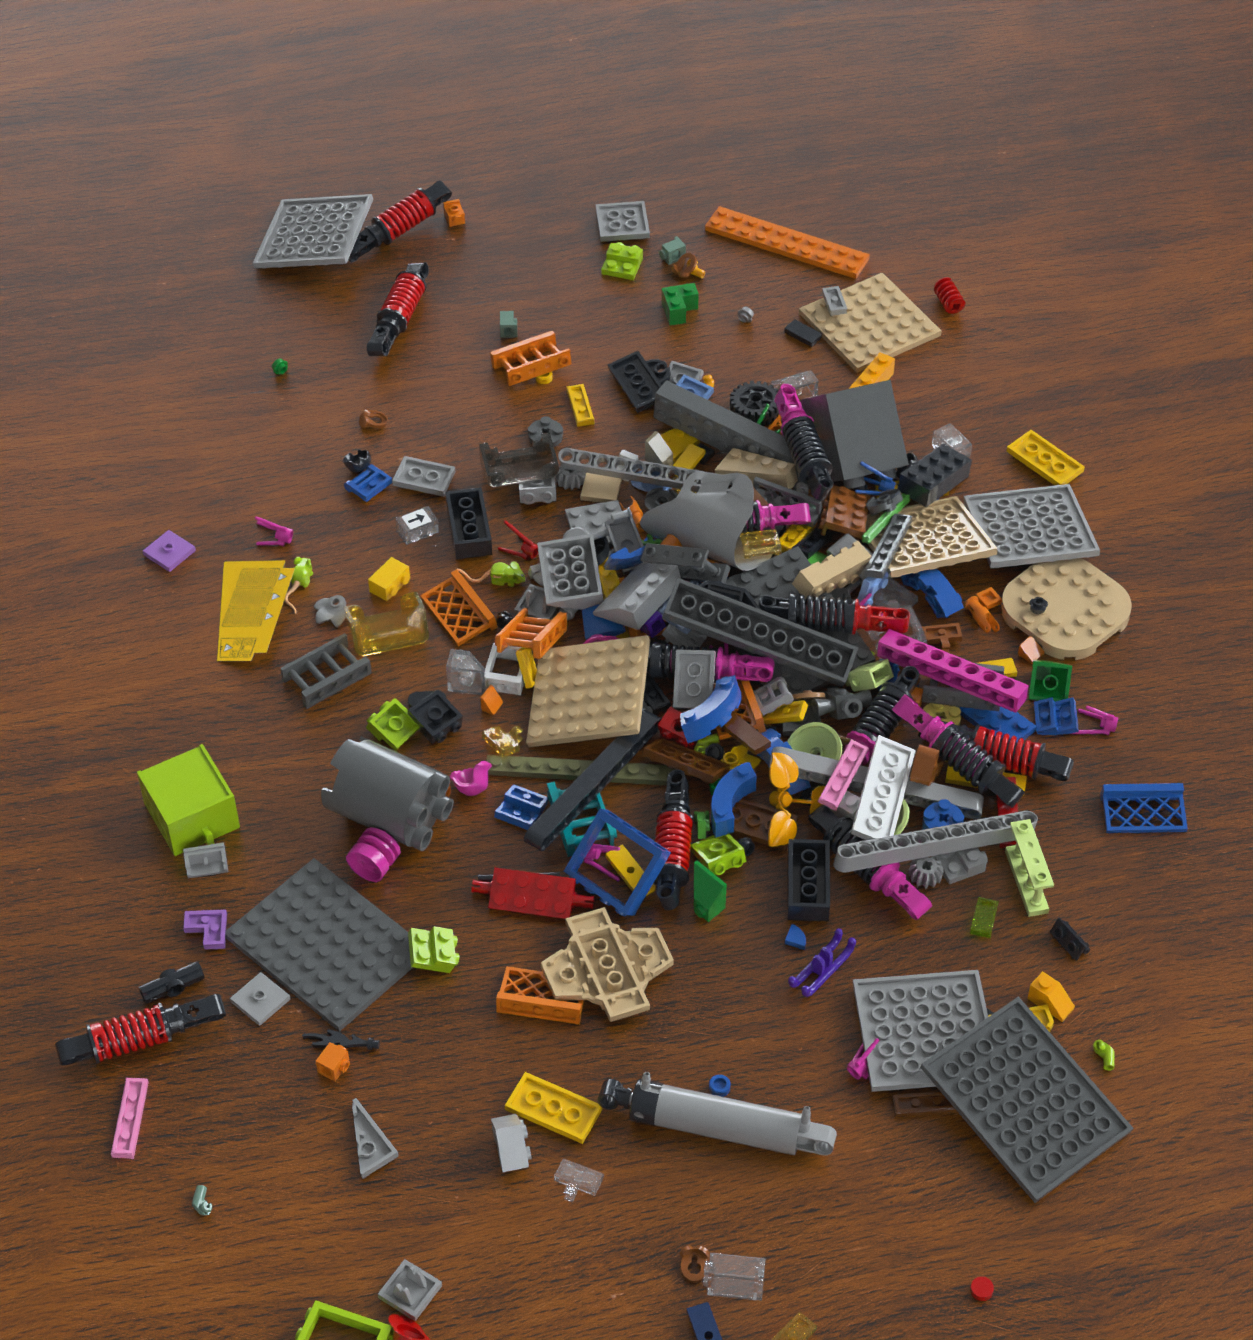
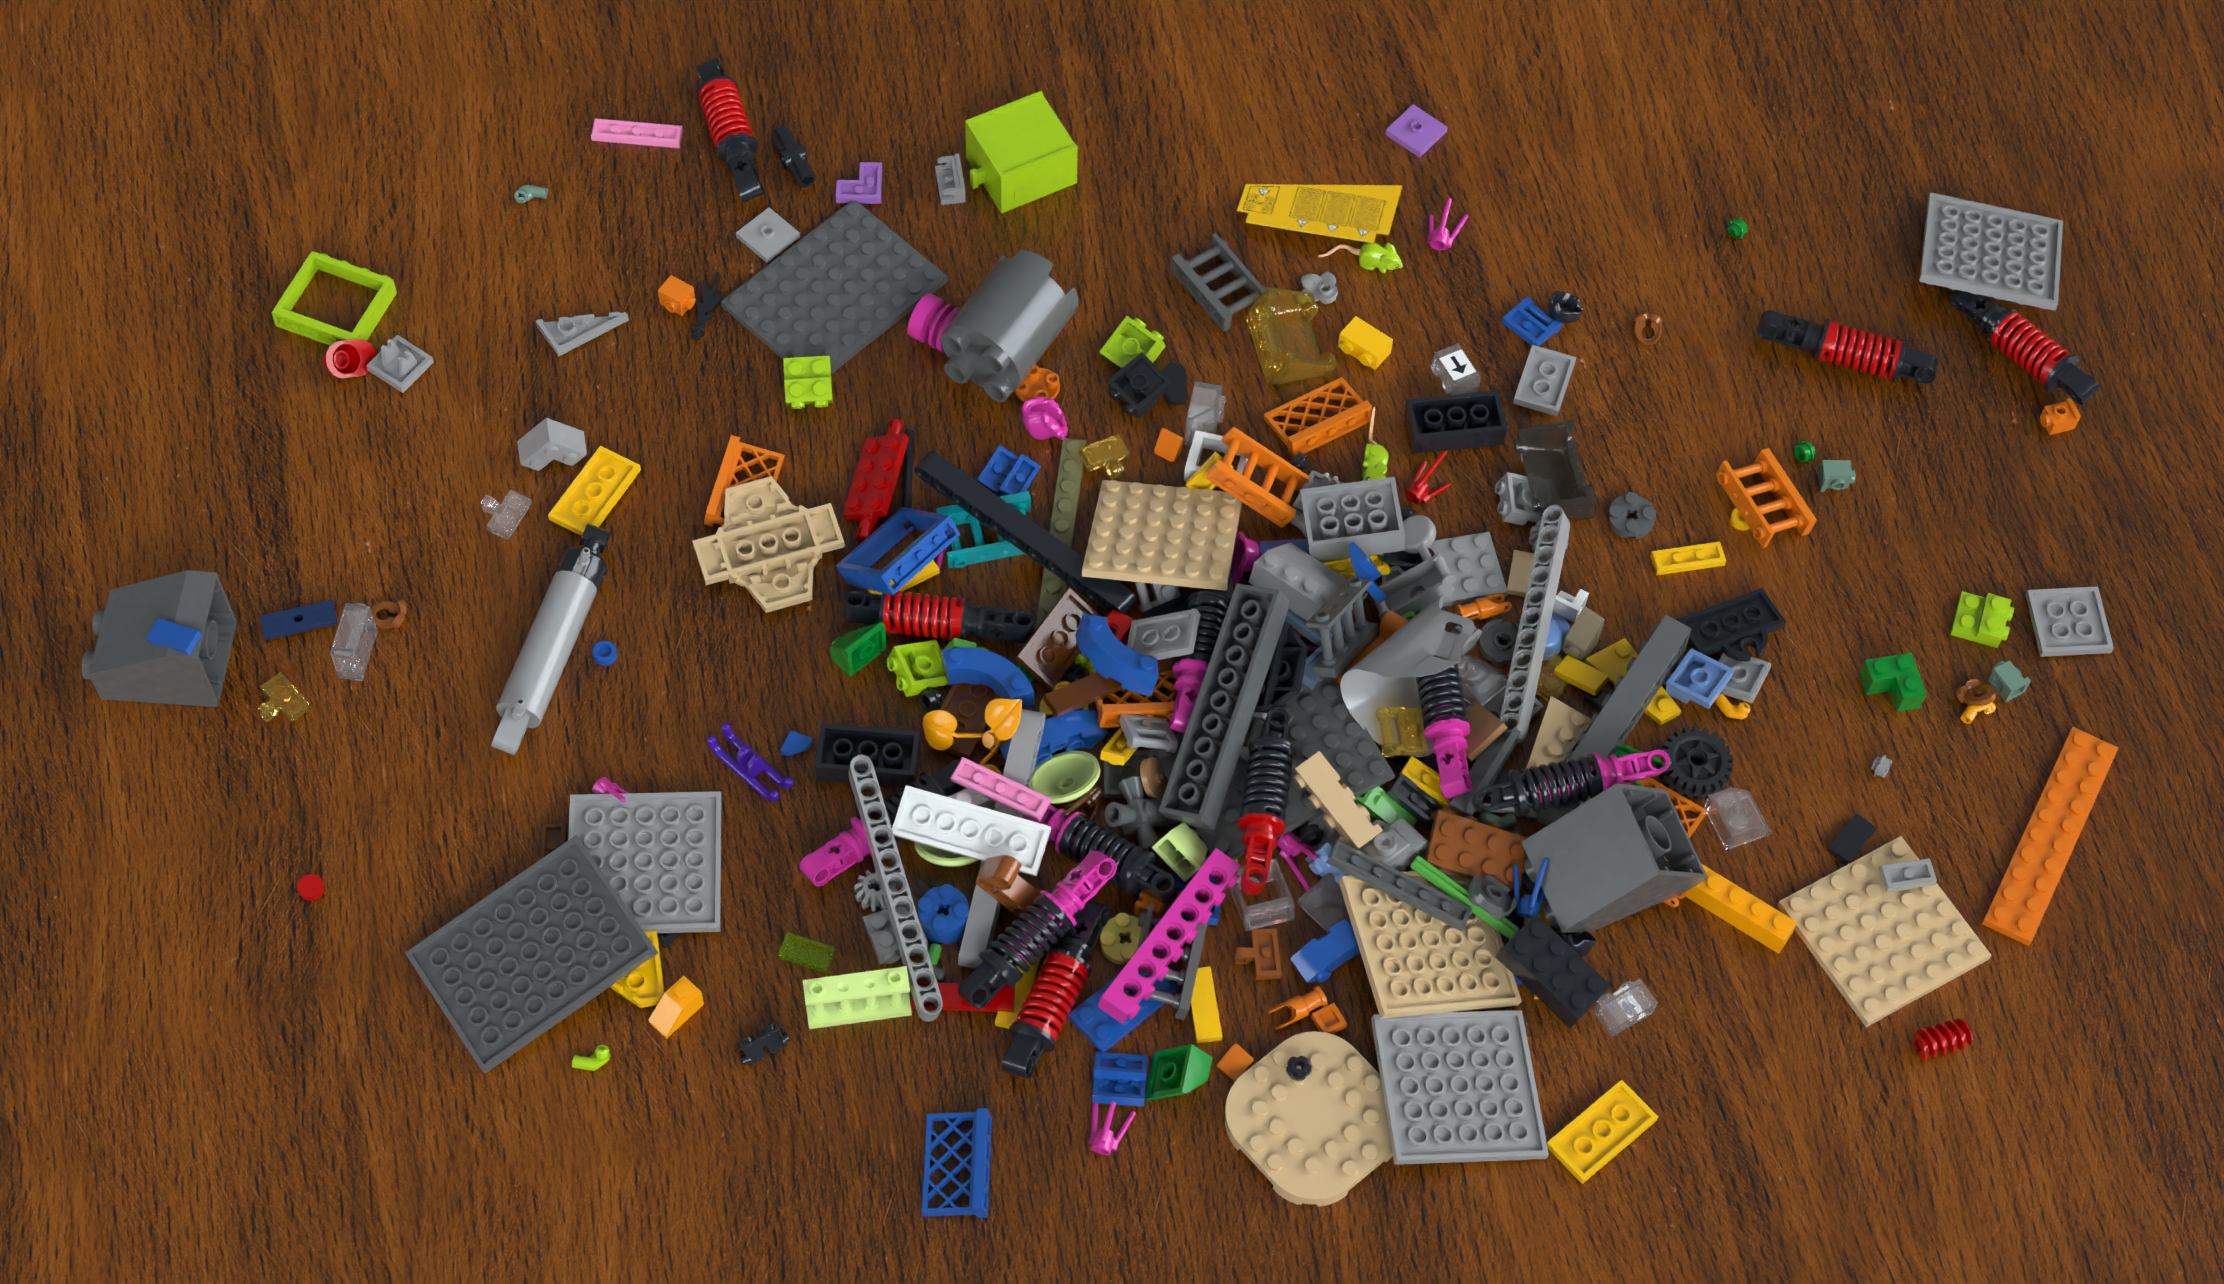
camera: 90 degrees right, 10 degrees up
none -> green plate [1794,440,1815,463]

